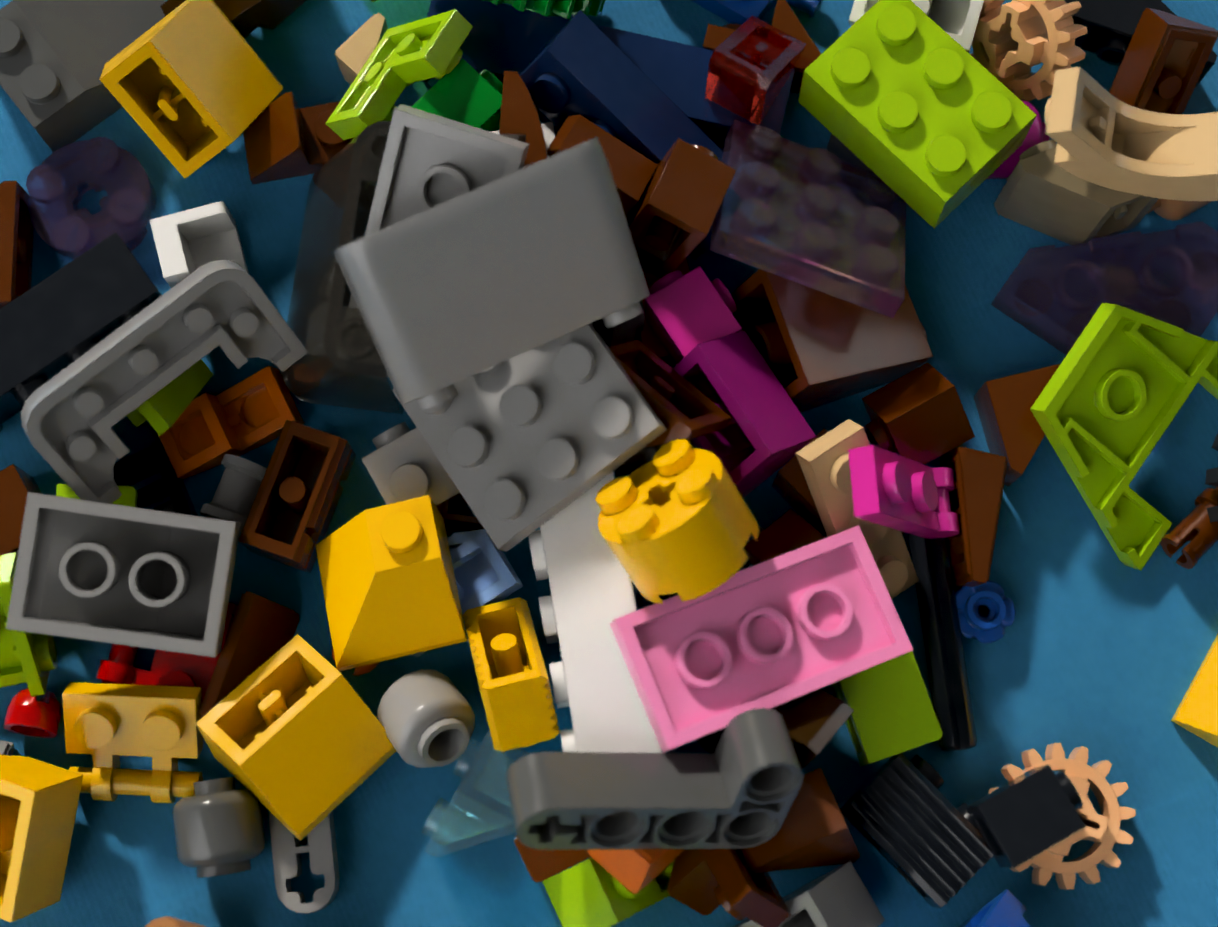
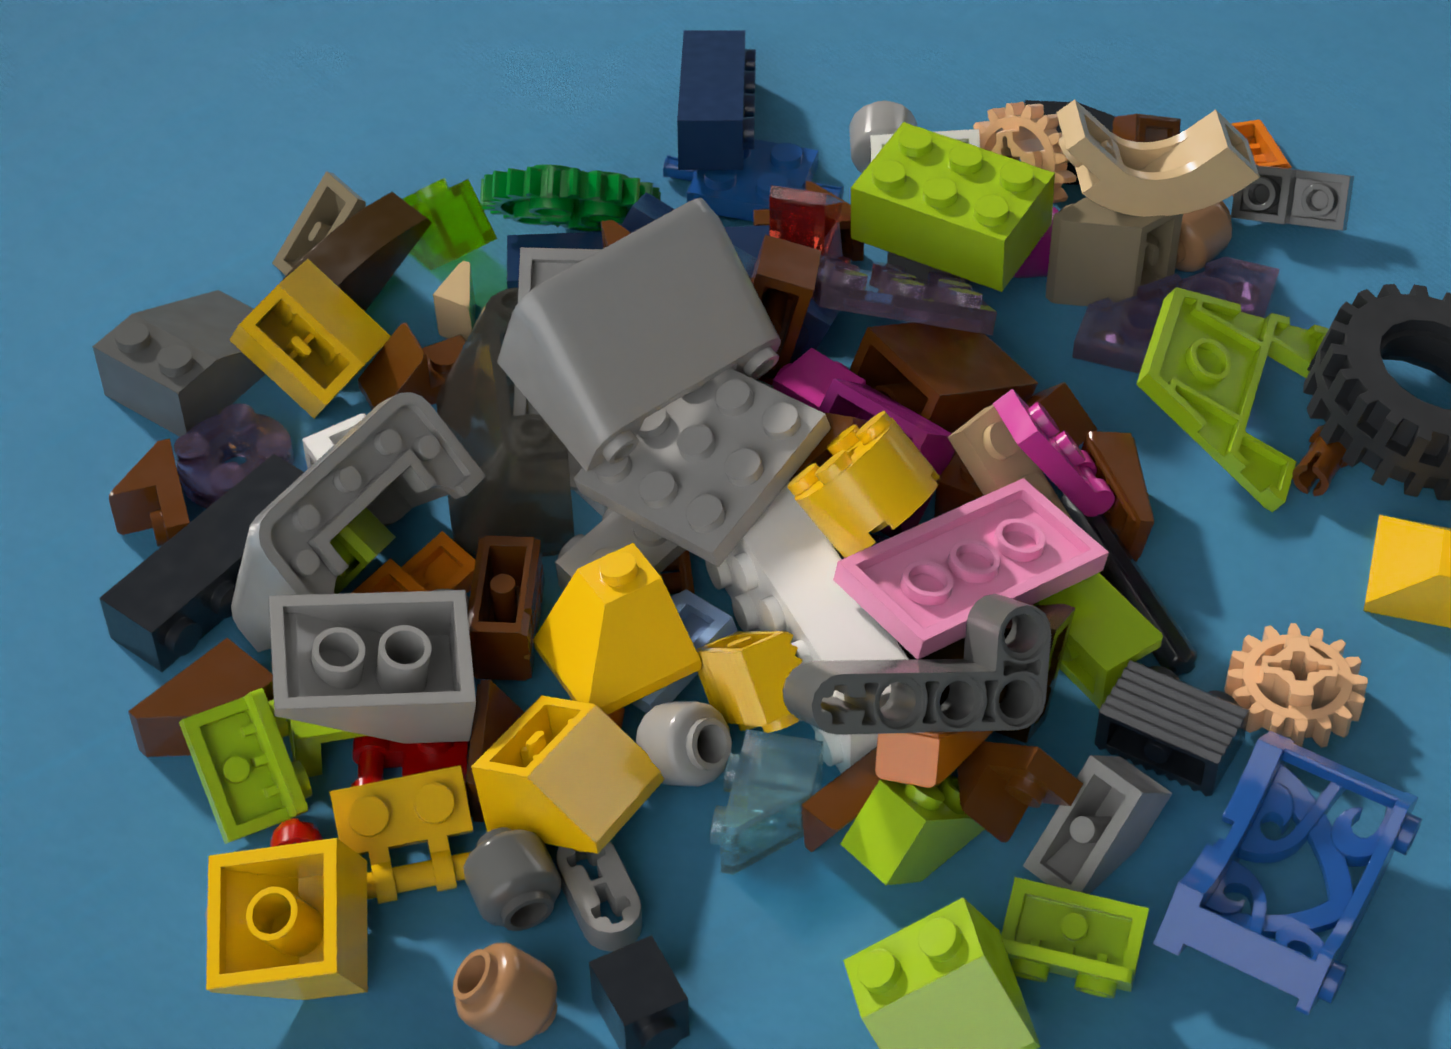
camera: 15 degrees left, 30 degrees down
lime plate [325,9,473,140] -> none
reddish brown slope [741,767,861,874] -> none
blue plate [955,580,1016,644] -> none
black brick [965,765,1086,868] -> none
reddish brown slope [974,364,1060,487] -> none

